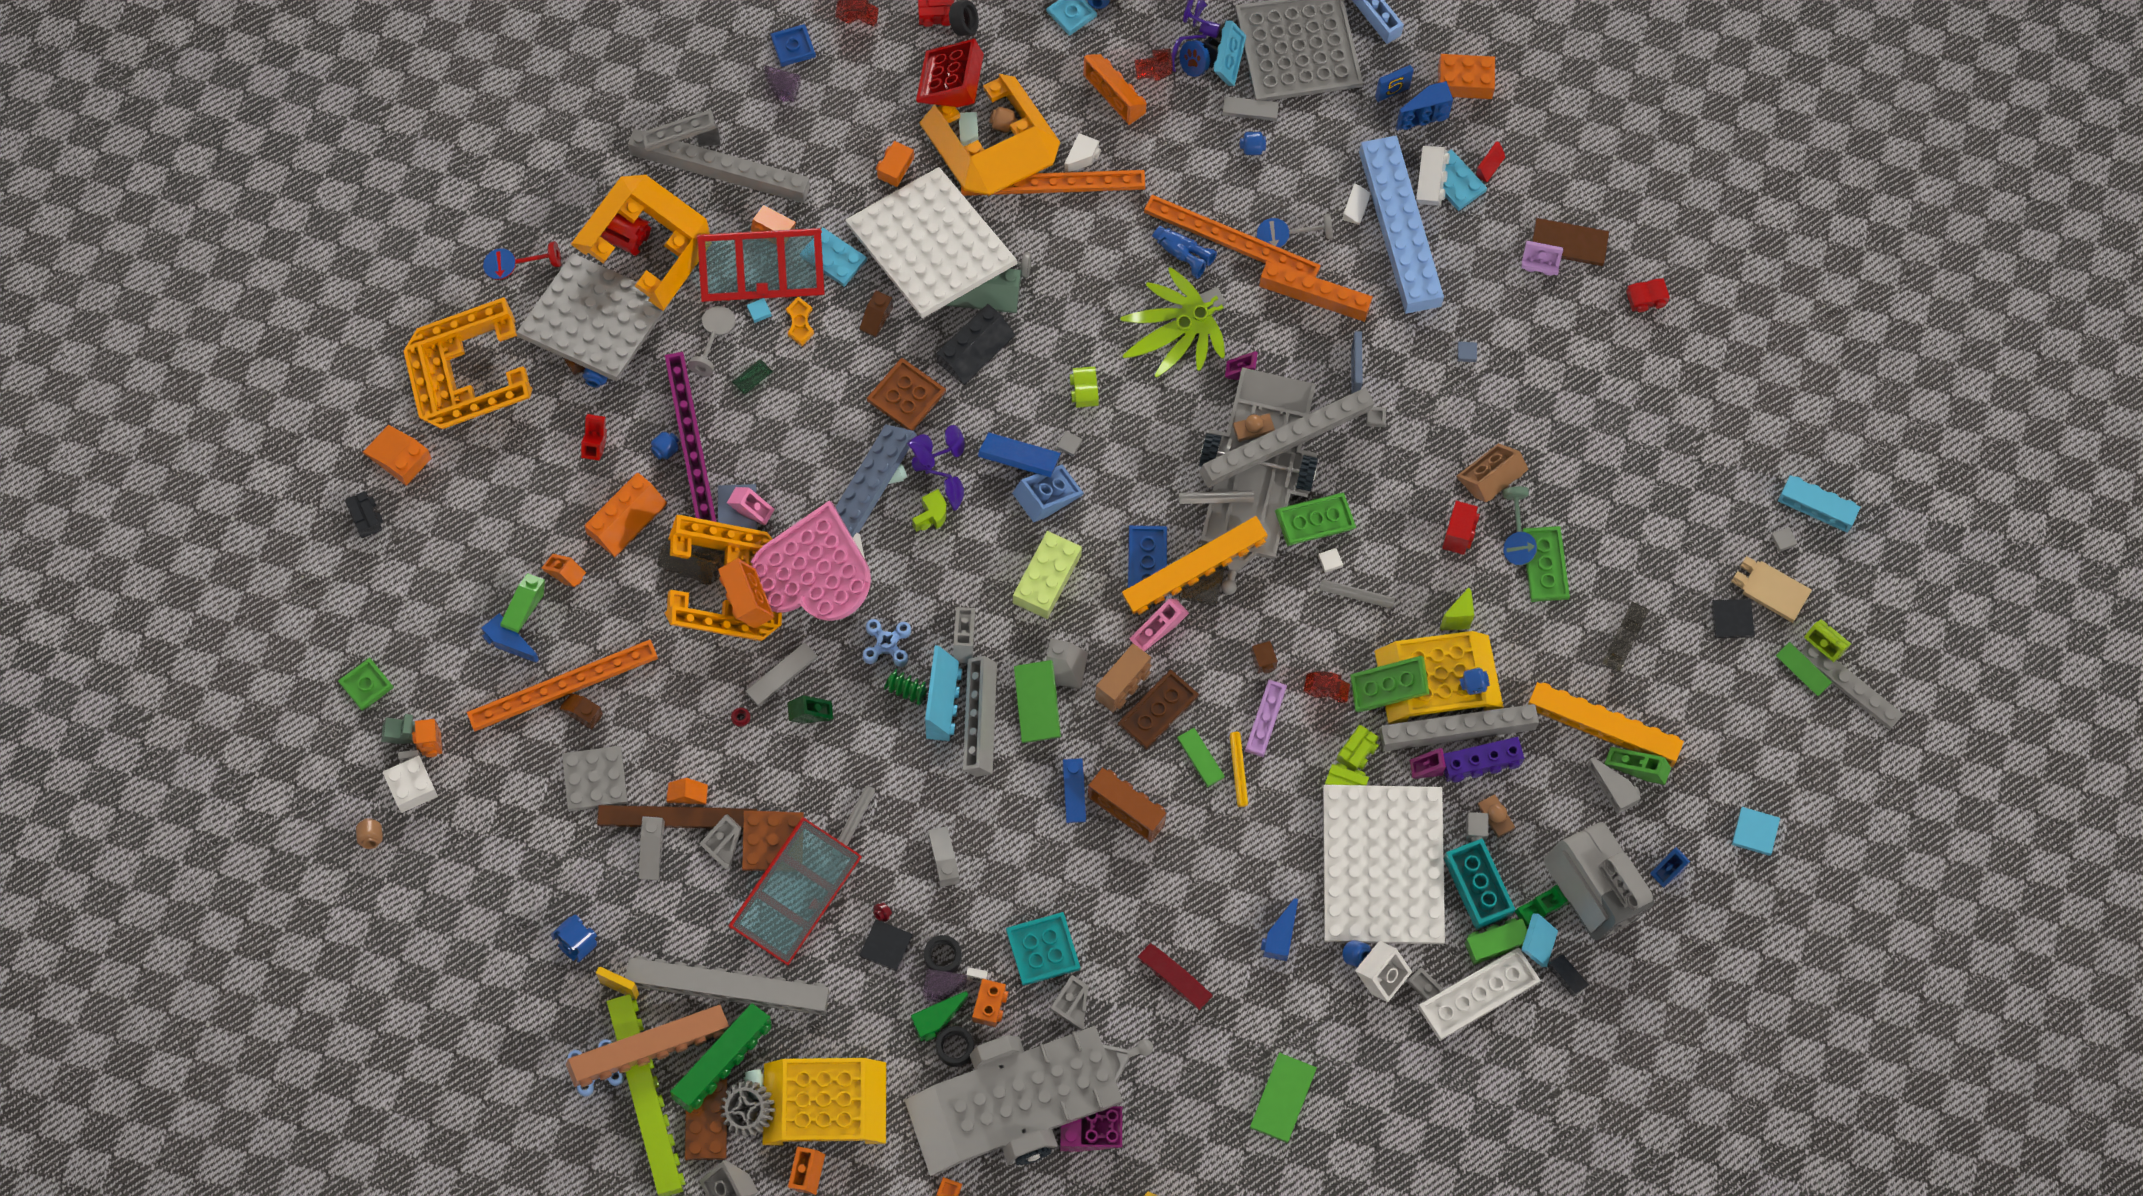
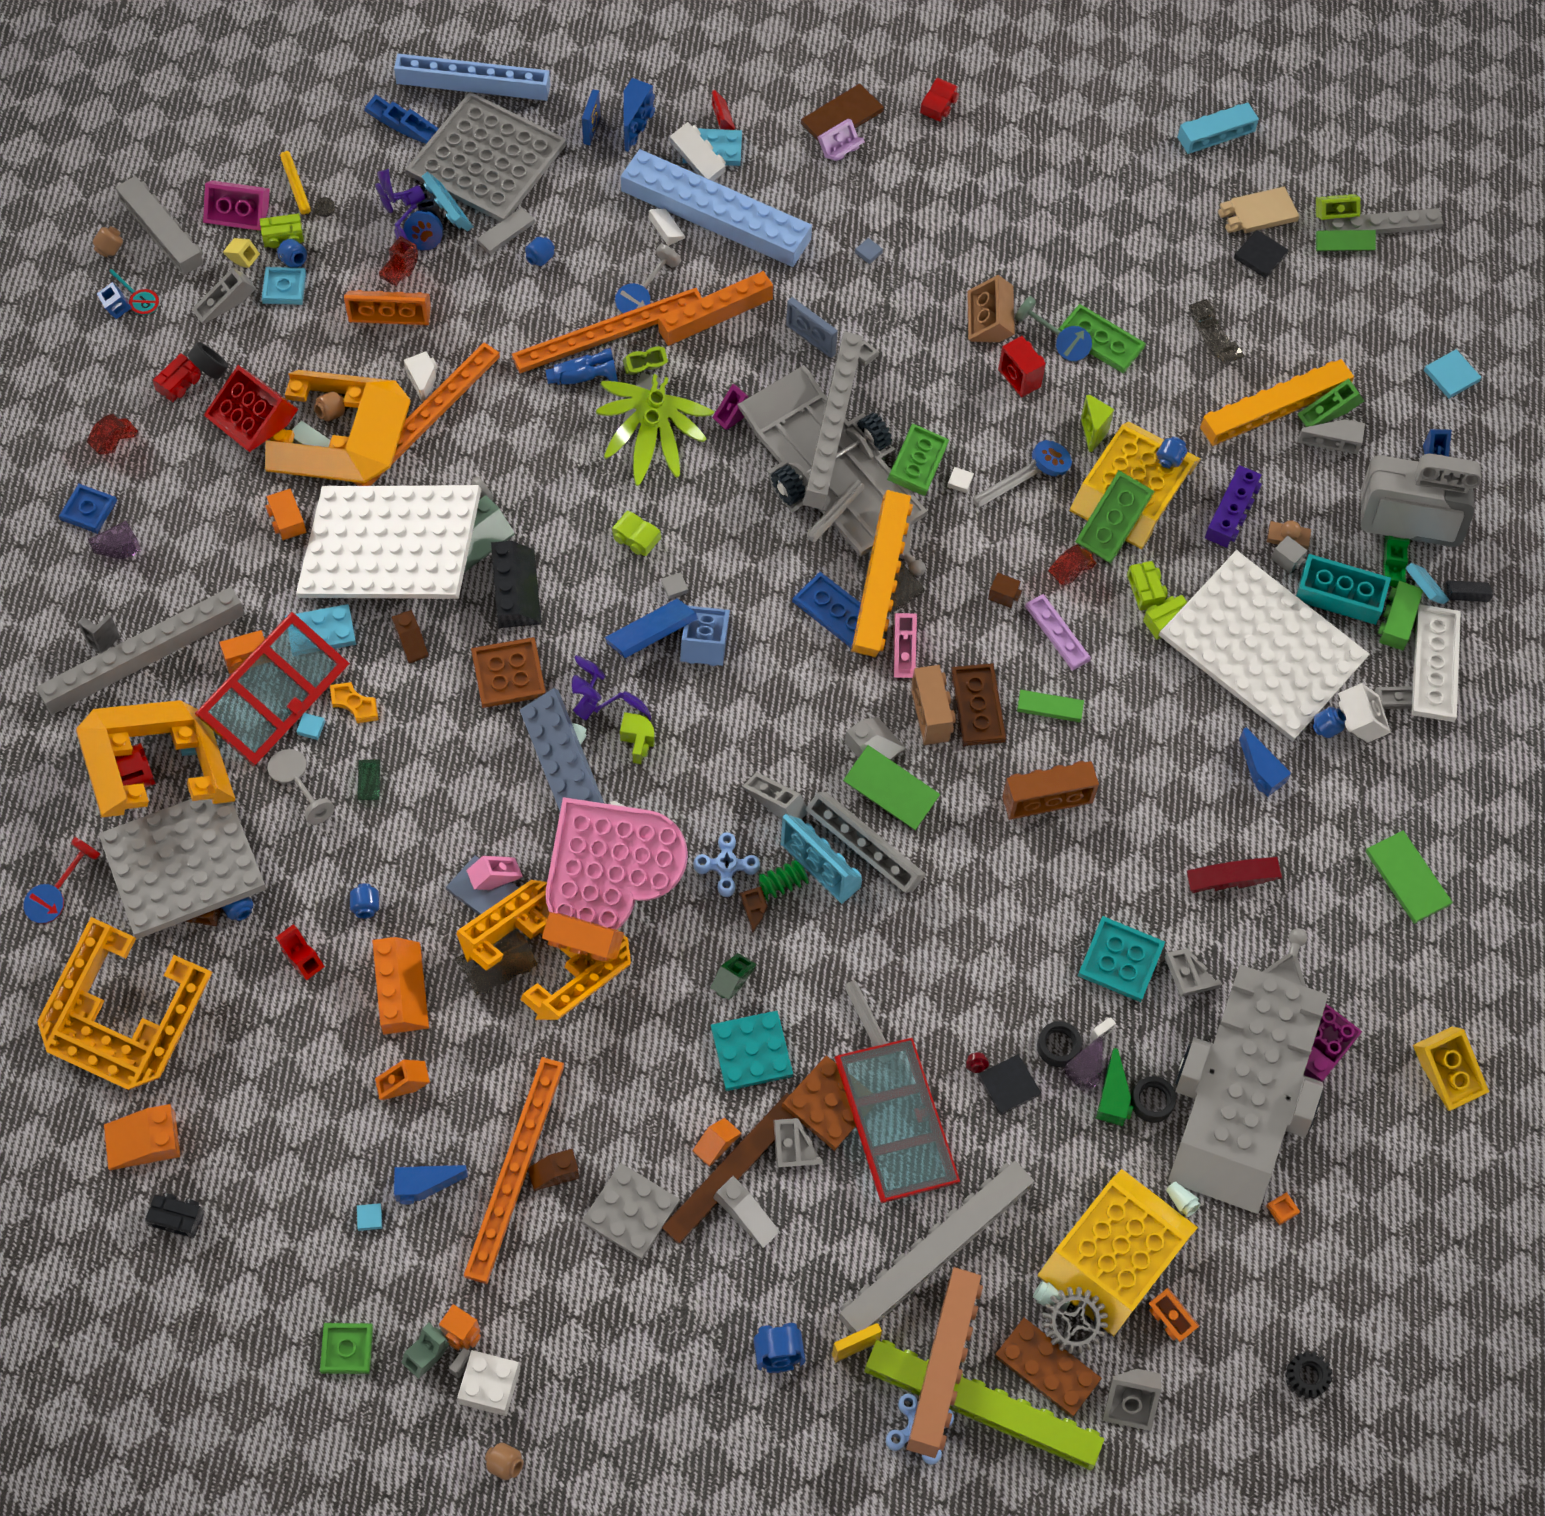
camera: 50 degrees left, 5 degrees down
bright green slope [500,573,545,633] -> none
light grey tile [641,110,716,151] -> none
magenta brick [665,352,716,522] -> none
green brick [670,1003,771,1113] -> none
dark red plate [731,707,751,727] -> none
light grey tile [745,642,818,707] -> none
light grey slope [928,826,960,887] -> none
orange brick [972,979,1009,1028] -> none
yellowish green brick [1013,531,1082,619] -> none
blue slope [1062,758,1086,823] -> none
yellow axle [1230,732,1248,807] -> none
medium nougat tile [1233,413,1275,442] -> none
light grey brick [1379,704,1539,752] -> none
magenta slope [1410,748,1446,779] -> none
orange brick [1438,54,1495,99] -> none
light grey tile [1771,527,1798,552] -> none
none -> medium azure tile [357,1203,382,1231]
none -> lime brick [622,346,668,375]
none -> teal plate [711,1010,793,1091]
none -> reddish brown tile [739,887,768,932]
none -> blue tile [1032,440,1072,477]
none -> light aqua cone [1166,1182,1201,1217]

